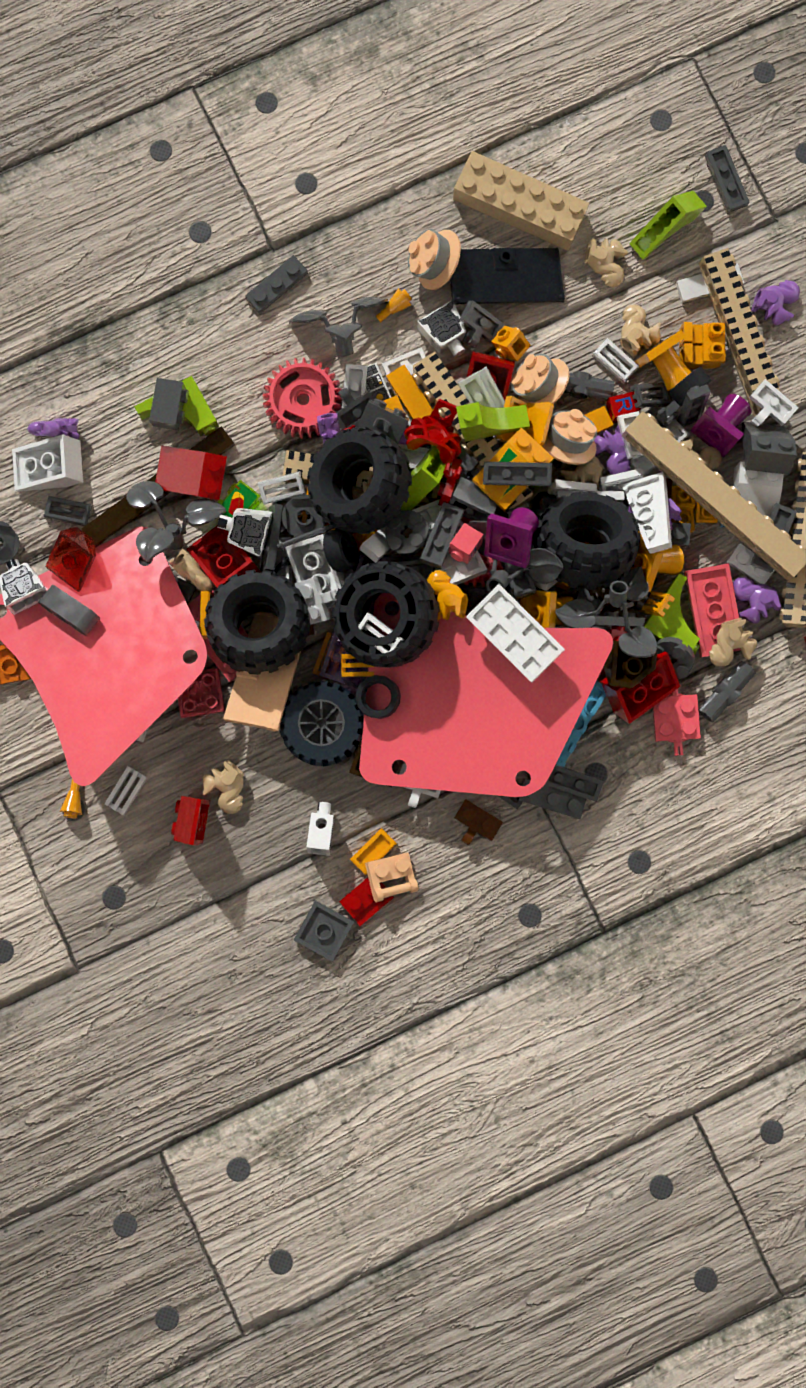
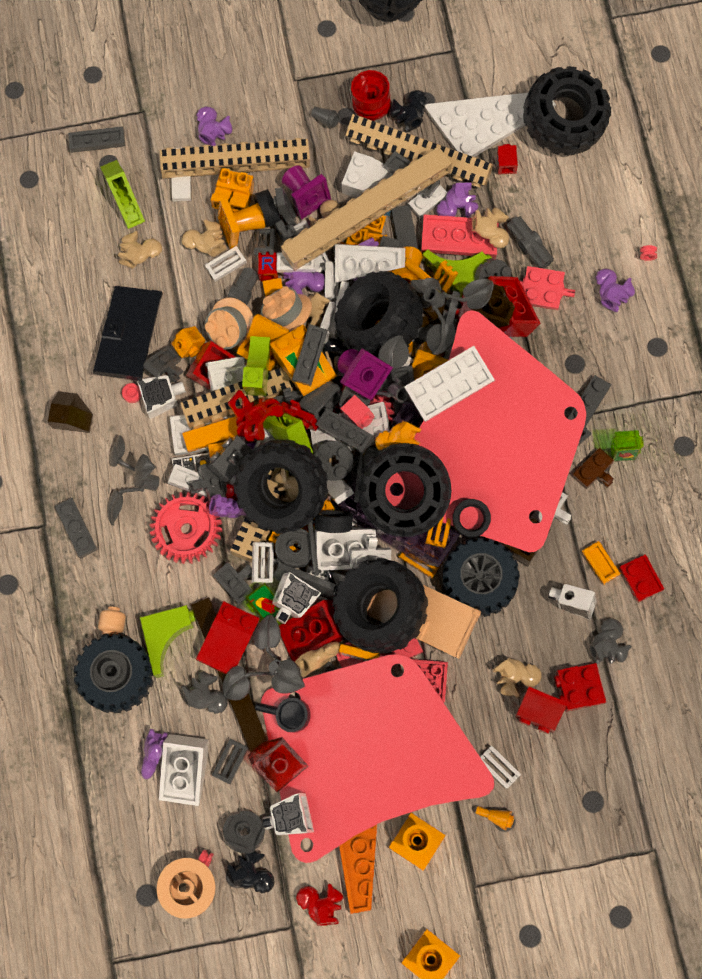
camera: 65 degrees left, 10 degrees down
dark grey beam [38,585,100,636] -> none
dark grey brick [149,378,189,431] -> none
dark grey plate [294,900,354,962] -> none
white tile [358,613,405,657] -> none
light nougat plate [365,852,418,902] -> none
light orange cone [375,288,412,323] -> none
light nougat piece [408,229,461,290] -> none
tan brick [453,151,589,251] -> none
dark grey plate [545,764,604,802] -> none
dark grey slope [742,422,797,475] -> none
white plate [749,379,799,427] -> none
none -> dark brown slope [48,391,93,433]
none -> black wheel [73,633,154,714]
none -> light nougat head [98,606,126,636]
none -> coral tile [122,383,142,403]
none -> dark grey animal [181,672,228,714]
none -> dark grey plate [213,562,254,605]
none -> black piece [255,698,311,732]
none -> light orange plant [389,813,446,871]
none -> dark grey tile [391,205,418,249]
none -> red plate [554,663,606,712]
none -> dark grey animal [590,618,632,664]
none -> medium lavender animal [596,268,635,312]
none -> clear neon green brick [610,430,644,462]
none -> coral bush [640,245,657,261]

